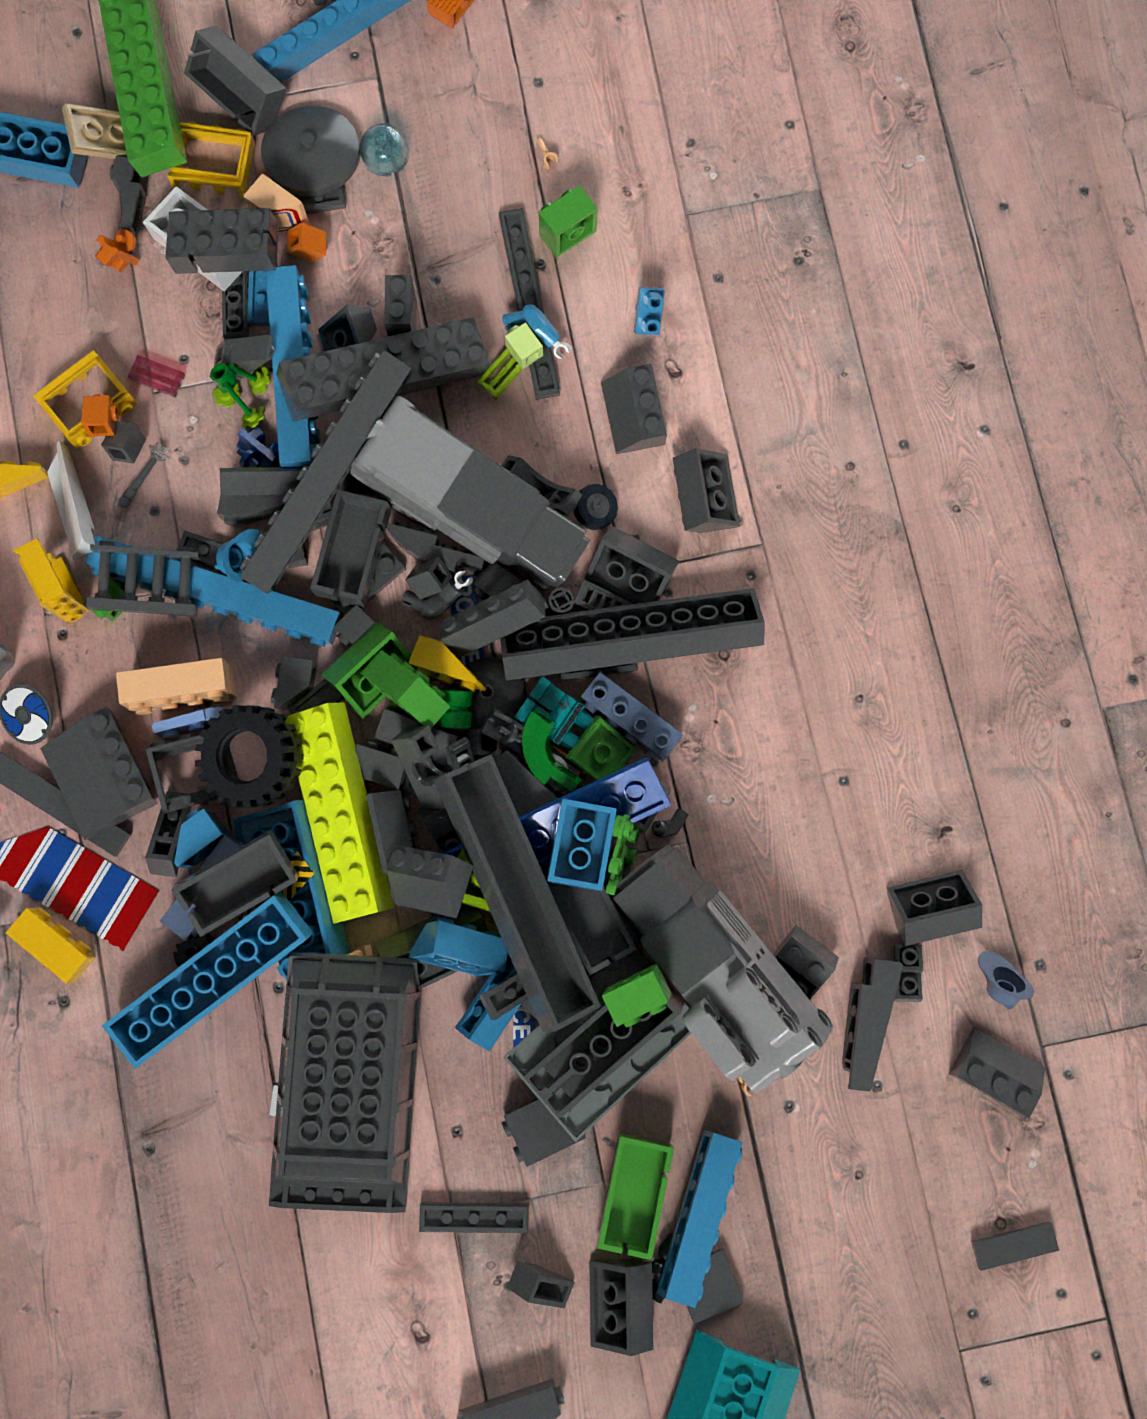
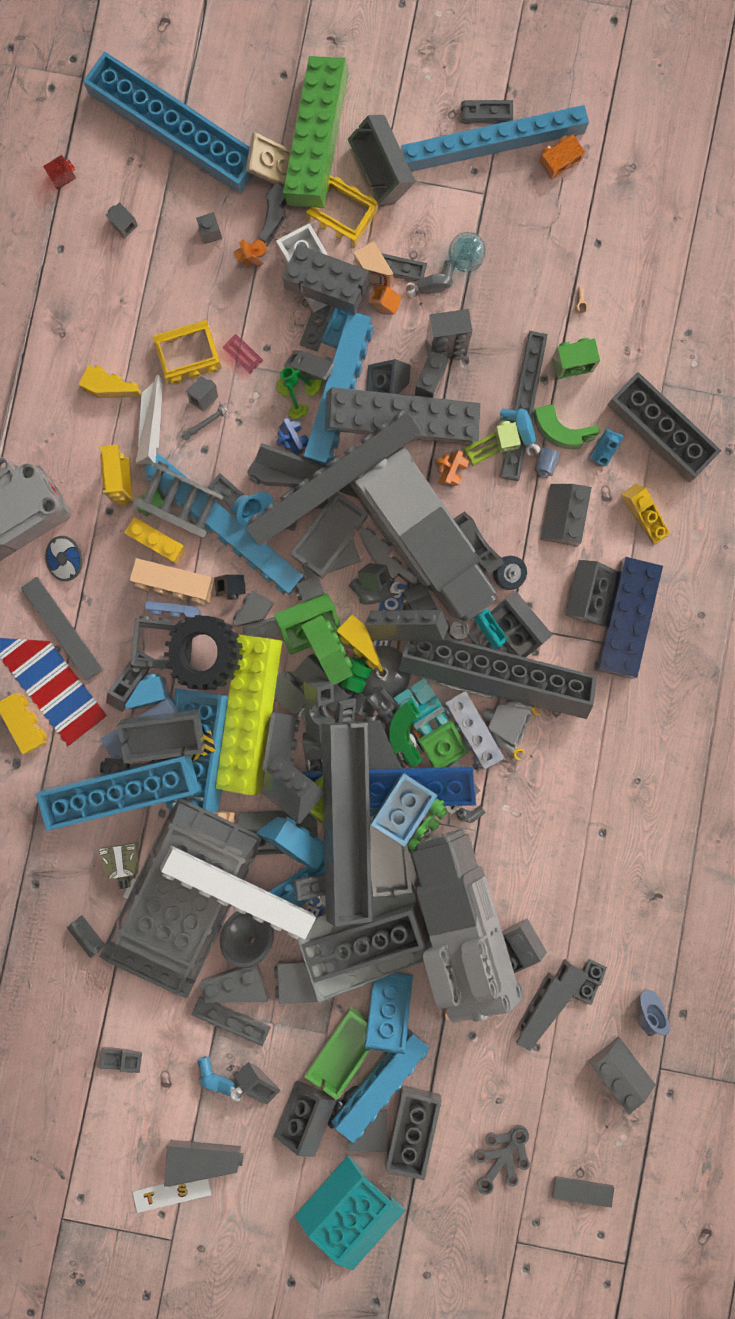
camera: 25 degrees right, 5 degrees up
dark grey slope [40,707,158,840] -> none
orange brick [81,394,120,437] -> none
dark grey dish [261,106,360,197] -> none
bright green brick [602,964,672,1028] -> none
dark grey slope [887,870,982,946] -> none
none -> dark grey hinge [66,915,105,958]
none -> olive torso [98,842,139,889]
none -> dark grey slope [100,1047,142,1073]
none -> yellow arch [124,517,187,565]
none -> white brick [160,846,316,939]
none -> dark grey brick [196,212,222,244]
none -> dark azure arm [197,1056,244,1102]
none -> dark grey wedge [199,964,269,1003]
none -> black brick [214,574,246,600]
none -> dark grey dish [220,911,274,968]
none -> dark azure tile [365,973,413,1054]
none -> dark grey brick [385,1085,442,1180]
none -> dark grey arm [406,260,456,298]
none -> dark grey piece [426,309,472,360]
none -> orange hips [435,450,469,486]
none -> teal tile [473,608,508,650]
none -> dark grey plant [474,1125,530,1195]
none -> light grey torso [483,700,541,760]
none -> bright green arch [533,404,600,449]
none -> sand blue brick [535,448,560,478]
none -> dark blue brick [595,557,663,679]
none -> dark grey brick [607,372,722,483]
none -> yellow slope [620,483,670,544]

